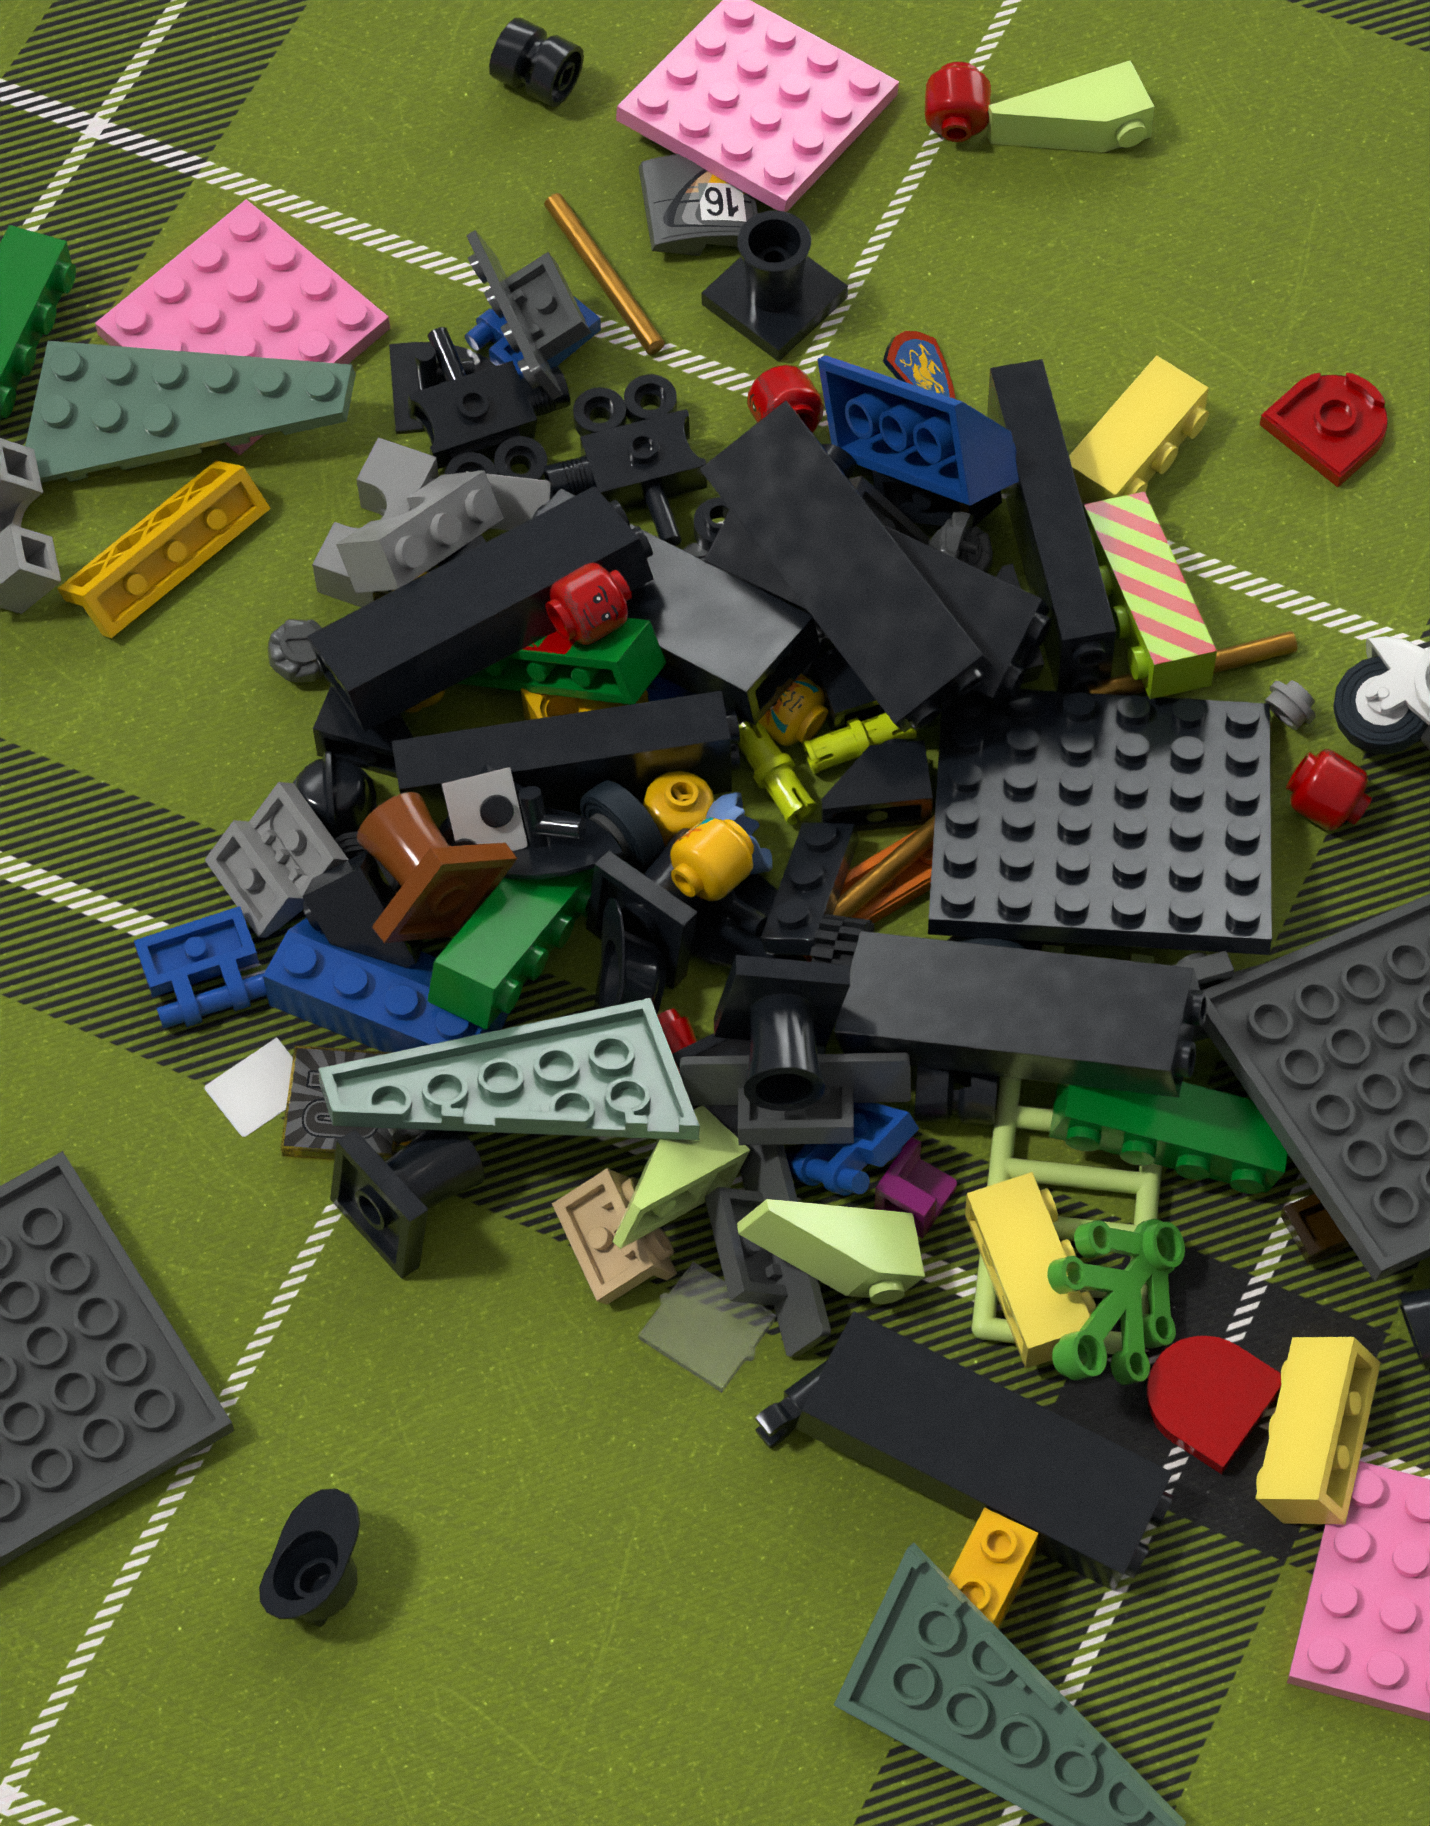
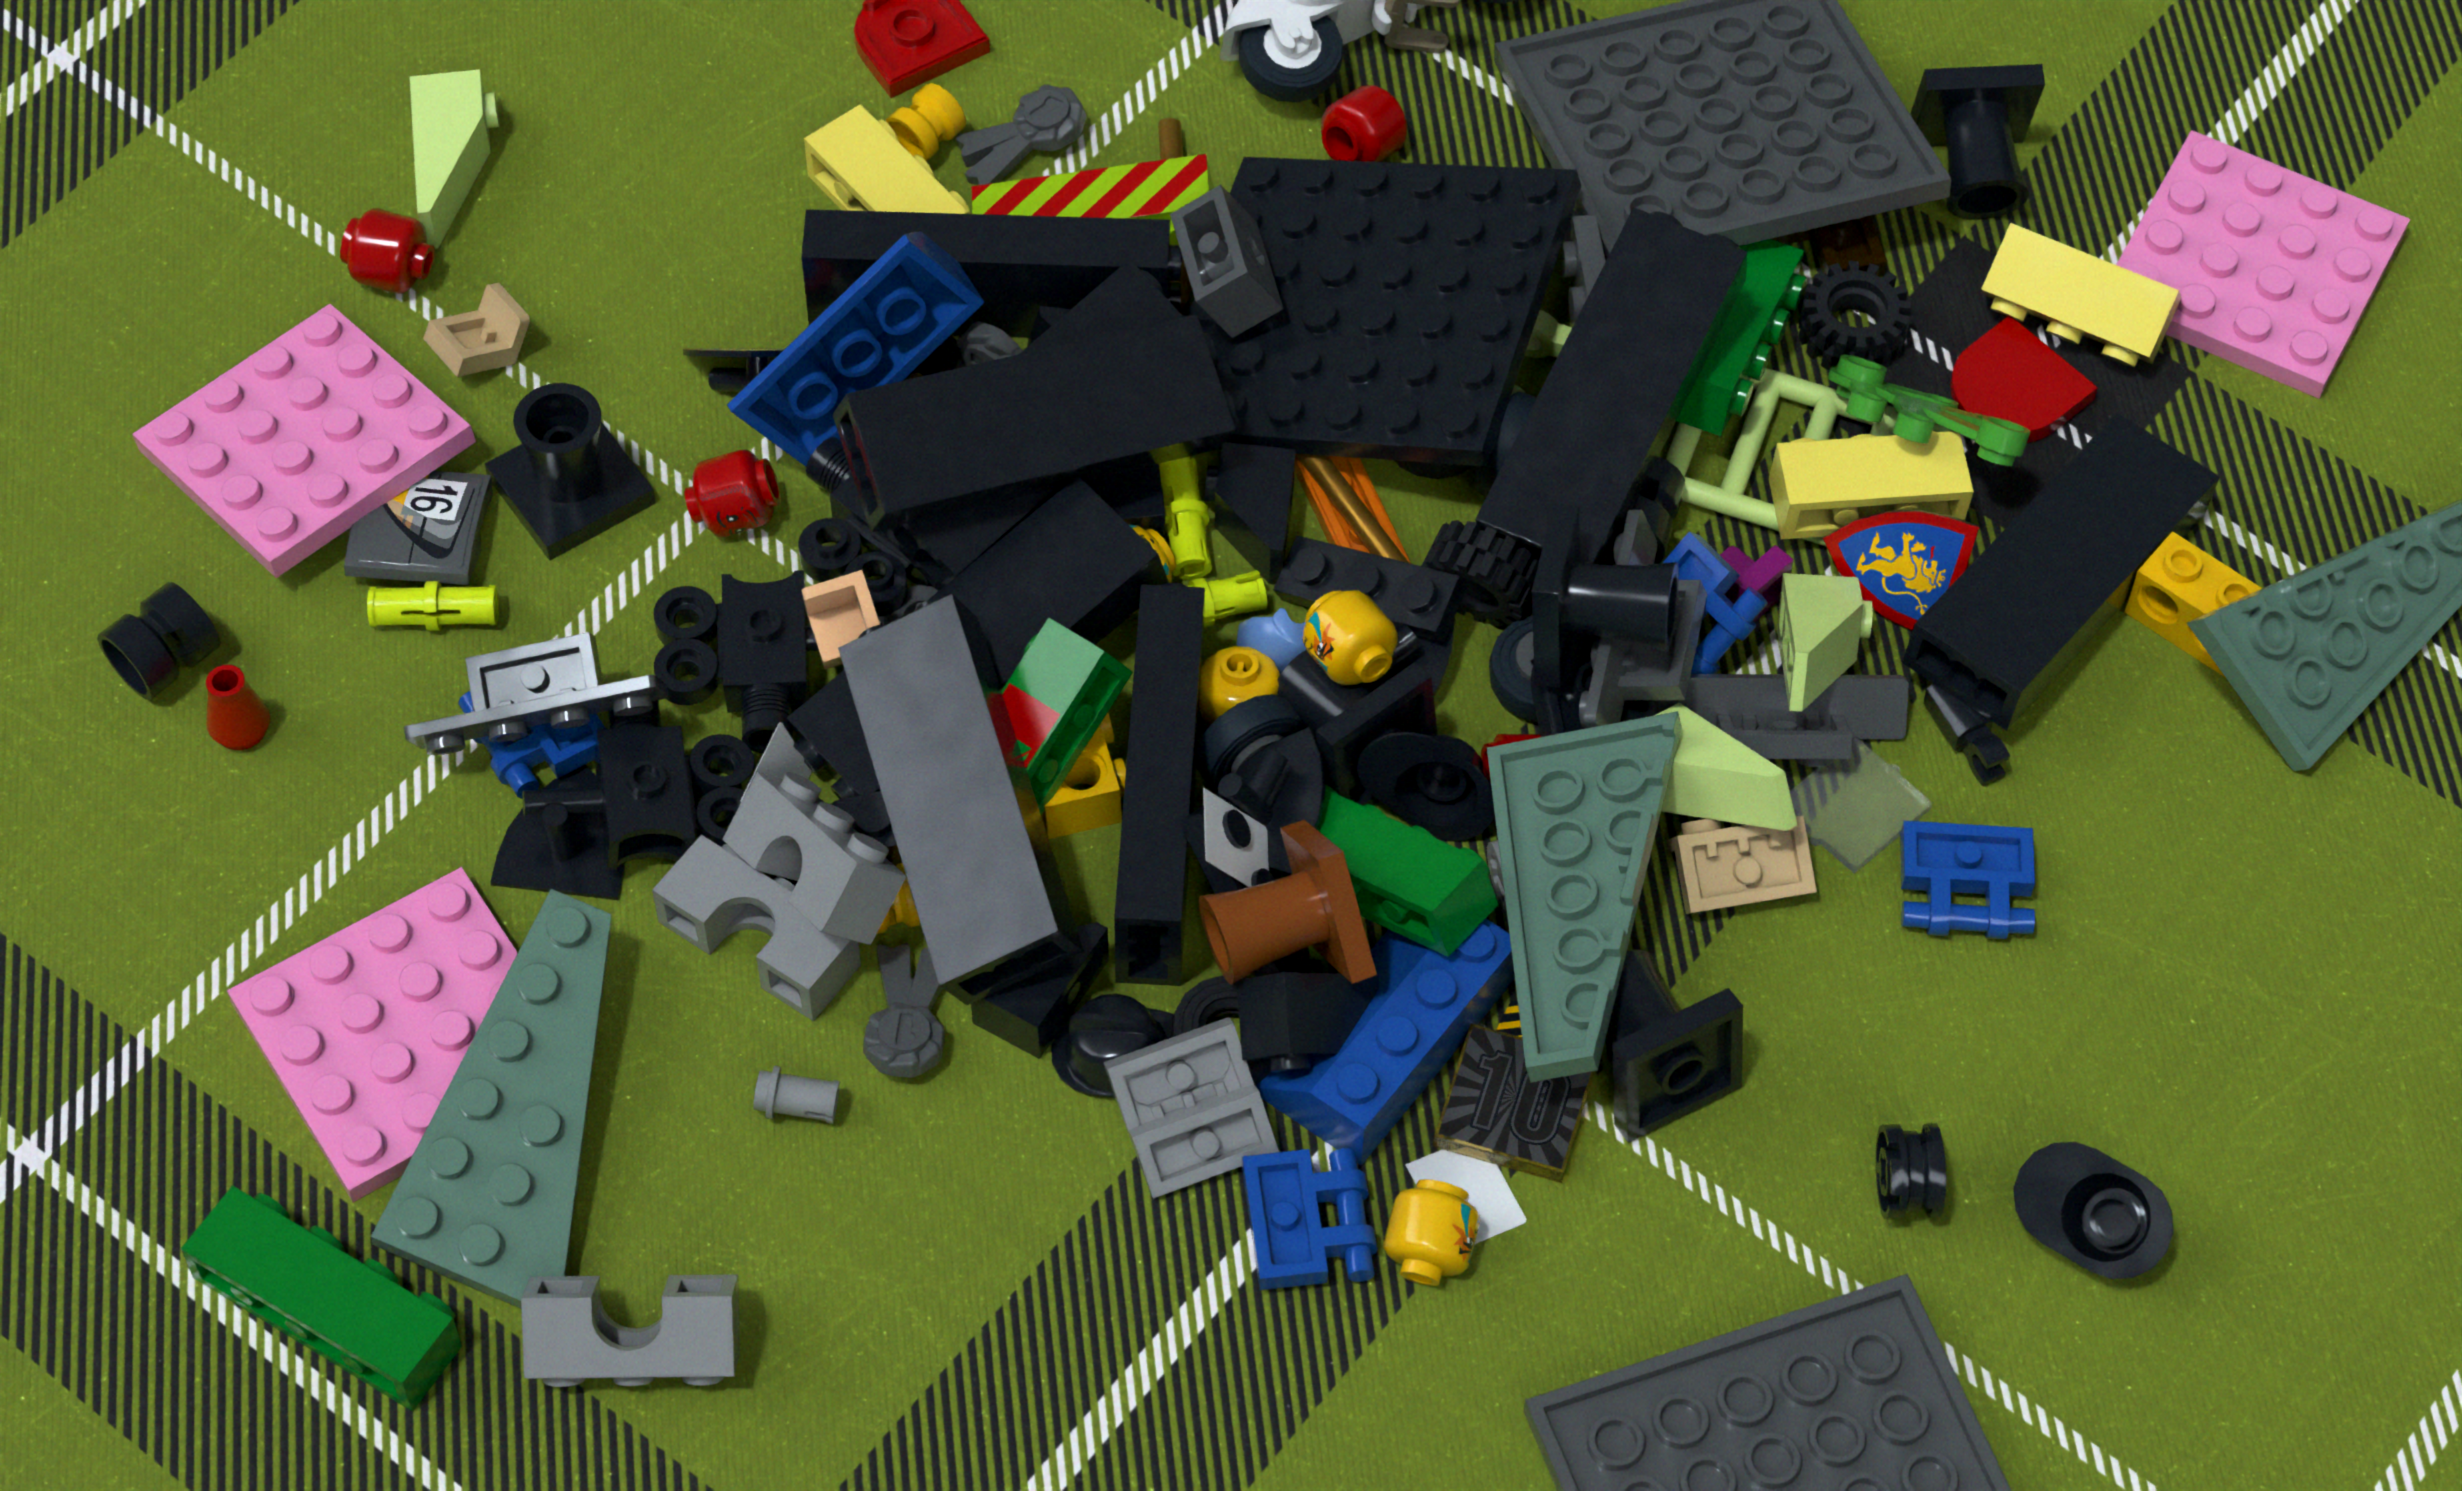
camera: 80 degrees left, 5 degrees down
yellow fence [57,460,271,639] -> none
pearl gold bar [544,193,665,355] -> none
red head [545,563,632,645] -> none
light grey plate [1264,680,1316,730] -> none
none -> red cone [206,665,270,750]
none -> neon yellow pin [367,581,499,631]
none -> tan bracket [423,283,530,377]
none -> light grey pin [753,1066,840,1124]
none -> light nougat panel [801,570,880,669]
none -> yellow wheel [885,83,966,162]
none -> dark grey piece [956,84,1086,185]
none -> dark grey brick [1170,184,1284,338]
none -> yellow head [1383,1179,1480,1286]
none -> black tyre [1798,261,1912,370]
none -> shield [1823,510,1980,631]
none -> black wheel [1875,1123,1946,1219]
none -> blue plate [1900,821,2035,939]

